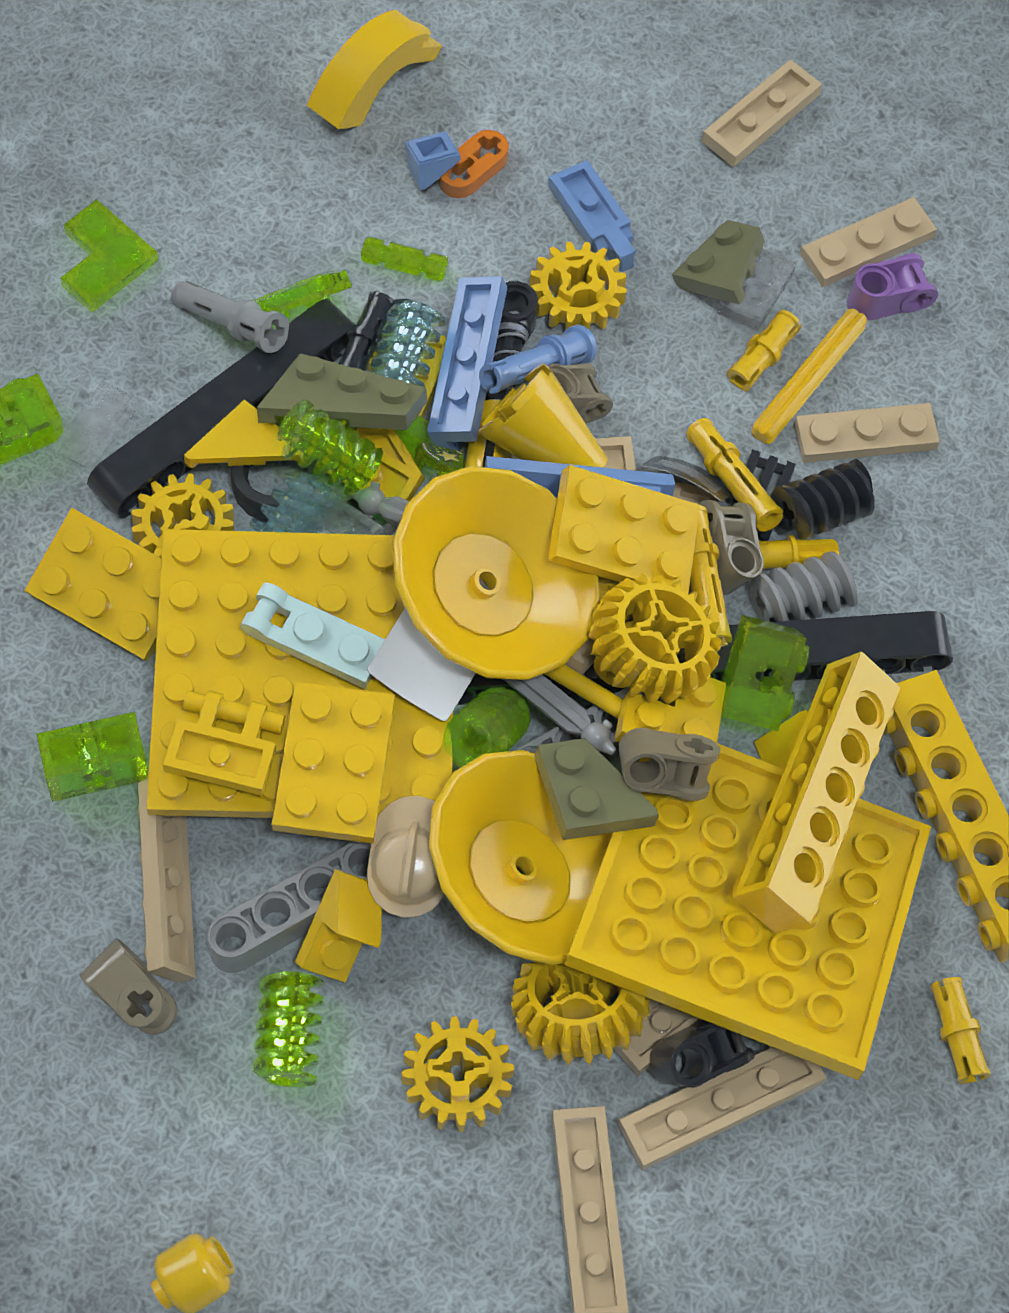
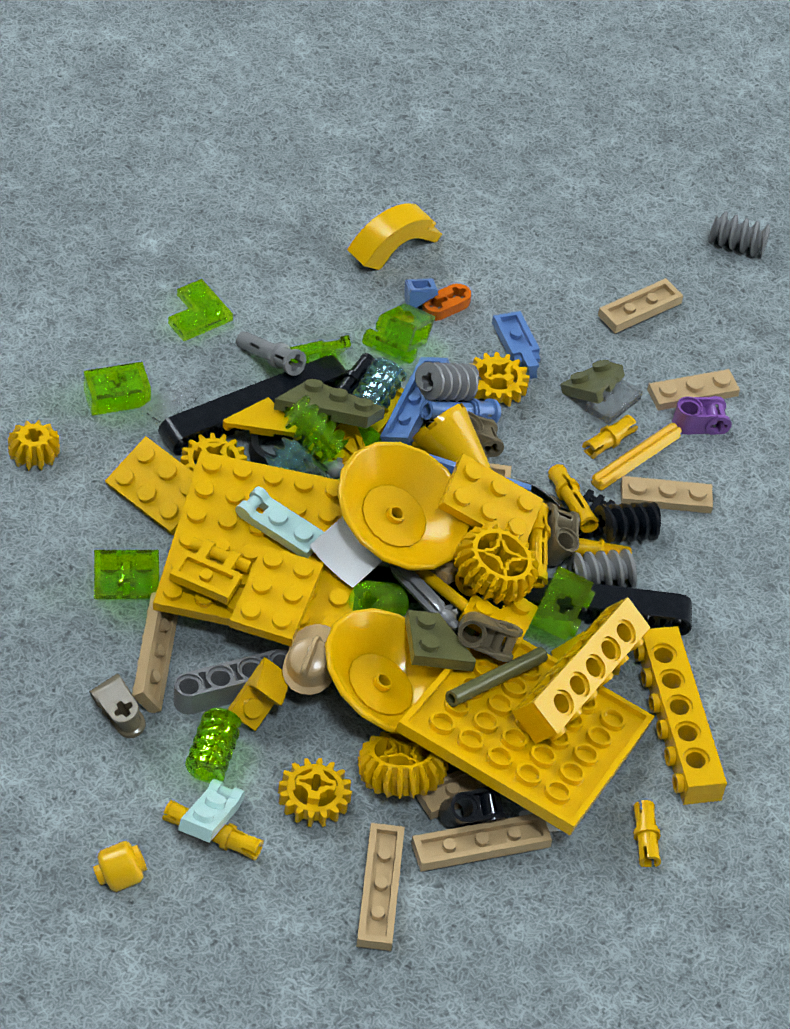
camera: 10 degrees right, 15 degrees down
none -> yellow pin [162,800,264,861]
none -> light aqua plate [178,779,245,843]
none -> clear neon green brick [375,303,436,353]
none -> light grey piece [415,362,479,402]
none -> olive piece [445,647,548,707]

